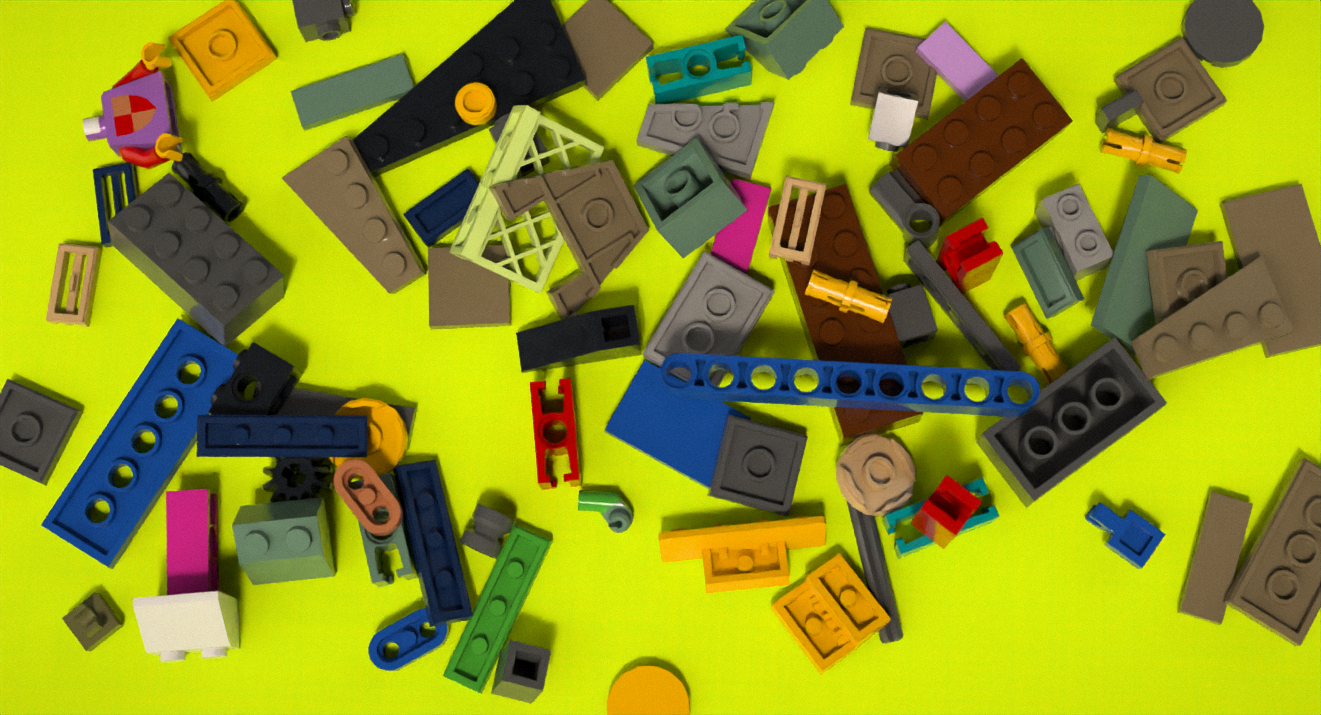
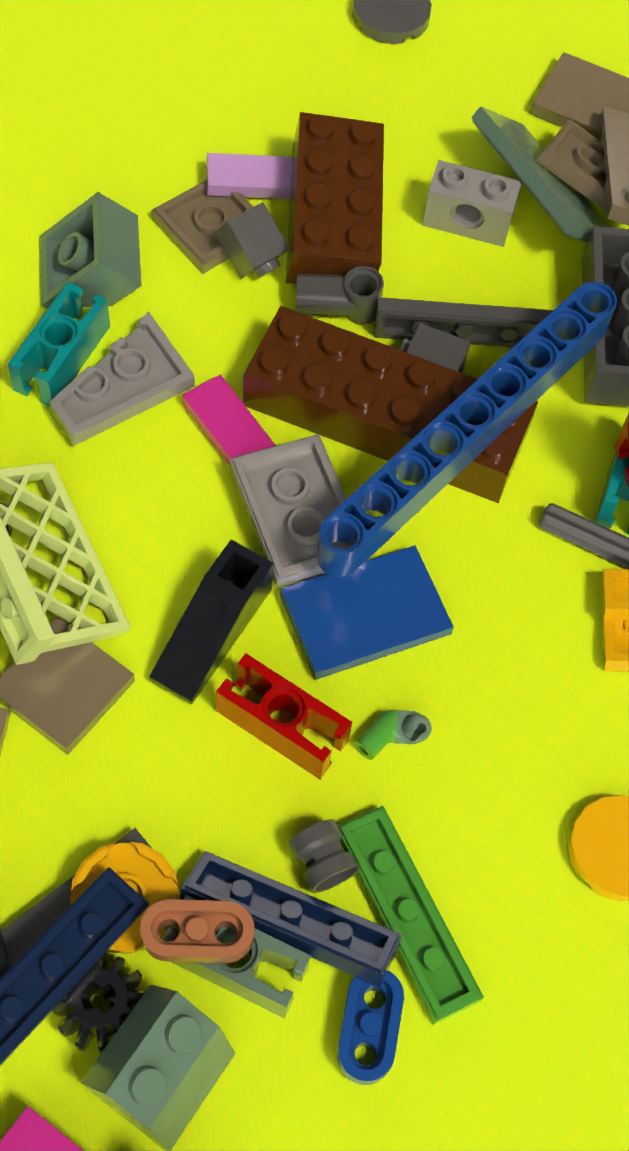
camera: 65 degrees left, 15 degrees down
dark tan wing [489,160,649,320] -> none
dark grey brick [491,640,551,704] -> none
sand green slope [633,137,747,258] -> none
yellow bracket [658,516,826,593] -> none
dark grey tile [707,415,808,516] -> none
tan tile [769,176,826,265] -> none
yellow pin [805,269,892,323] -> none
tan tile [836,433,916,517] -> none
red piece [936,218,1004,294] -> none
yellow pin [1004,303,1069,385] -> none
sand green tile [1011,227,1084,319] -> none
dark grey tile [1095,90,1144,133] -> none
yellow pin [1100,128,1187,174] -> none
dark tan tile [1114,37,1227,143] -> none

